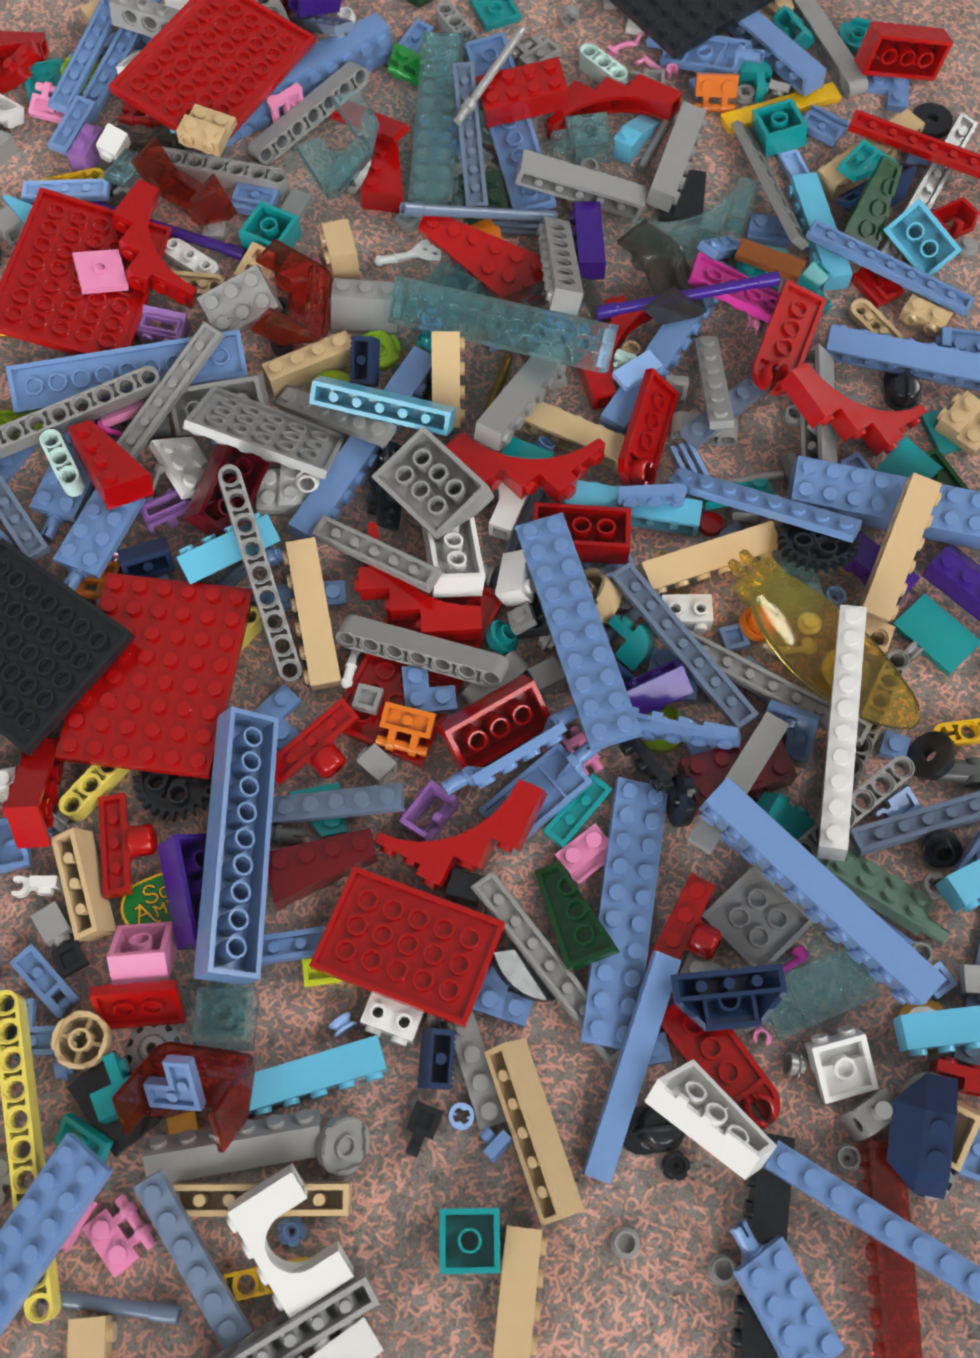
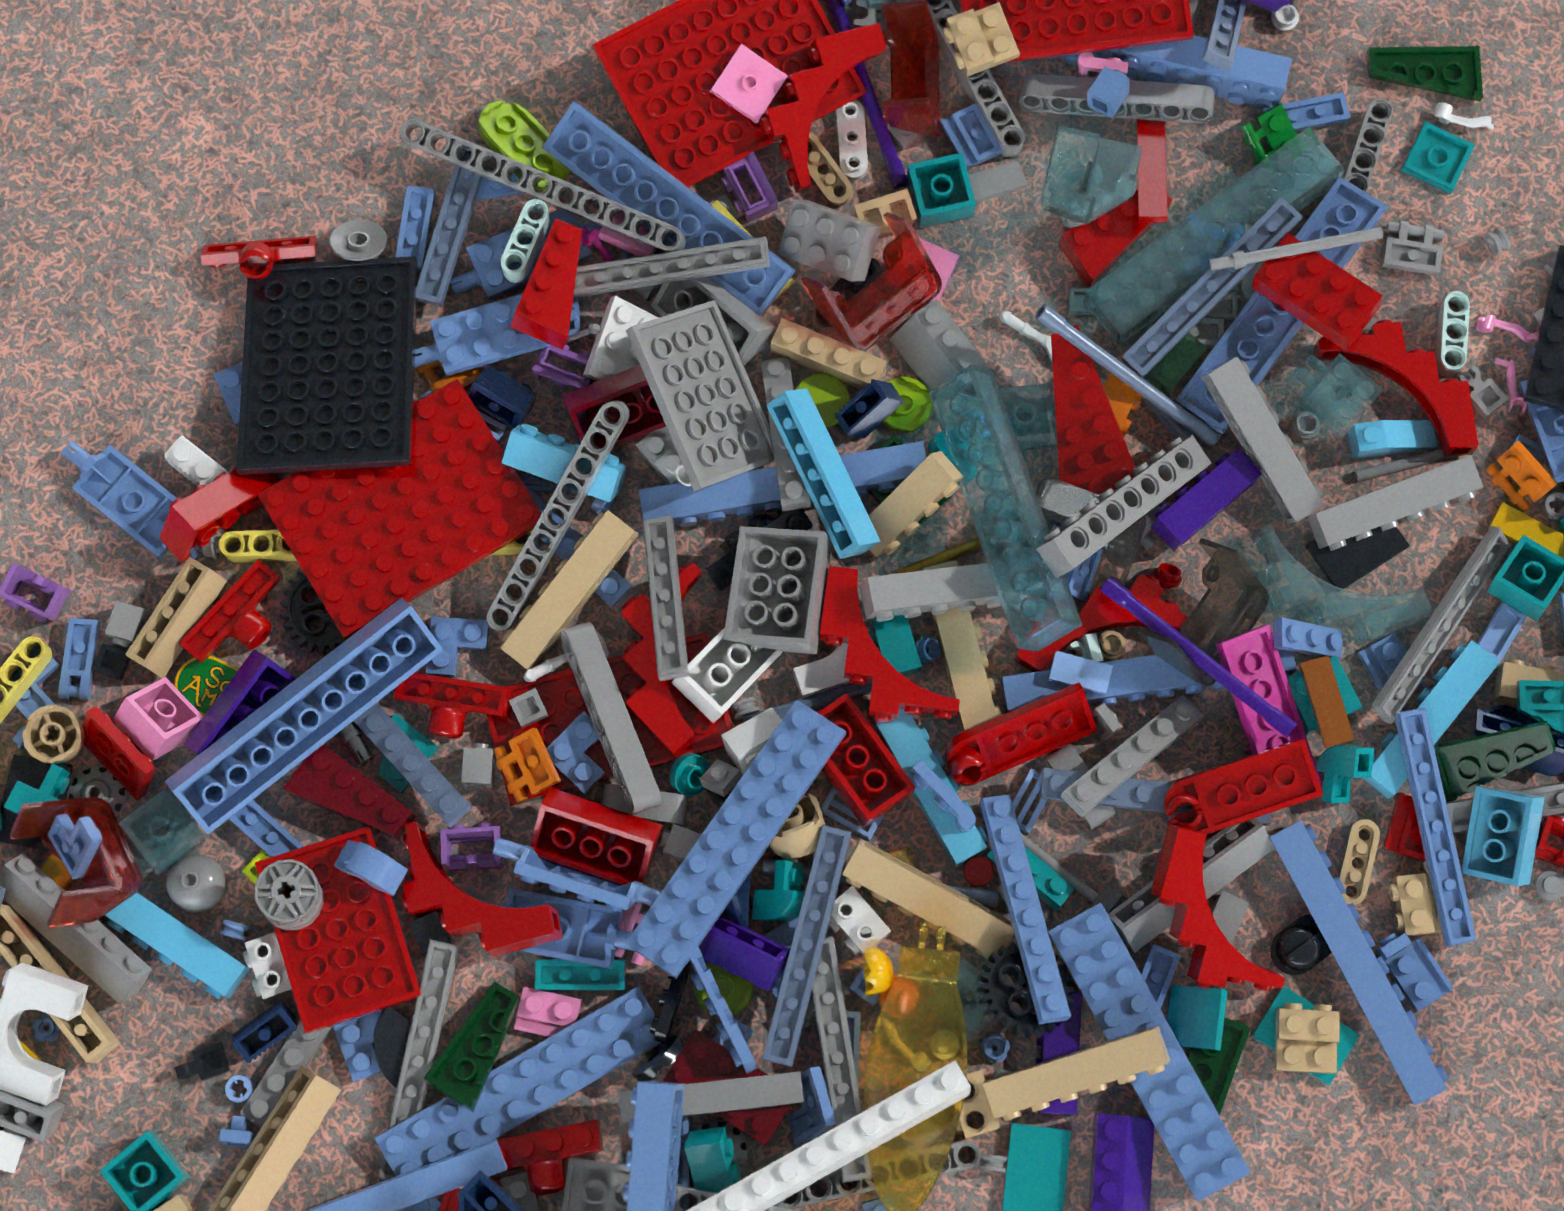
camera: 50 degrees right, 10 degrees up
white plate [11,875,63,898] -> none
light grey tile [316,1115,370,1176] -> none
tan brick [319,218,360,280] -> none
none -> light grey cylinder [166,855,227,914]
none -> light grey wheel [255,859,324,931]
none -> medium blue brick [334,840,408,896]
none -> yellow hair [863,948,894,996]
none -> medium blue brick [1087,66,1129,118]
none -> red plate [1153,563,1182,589]

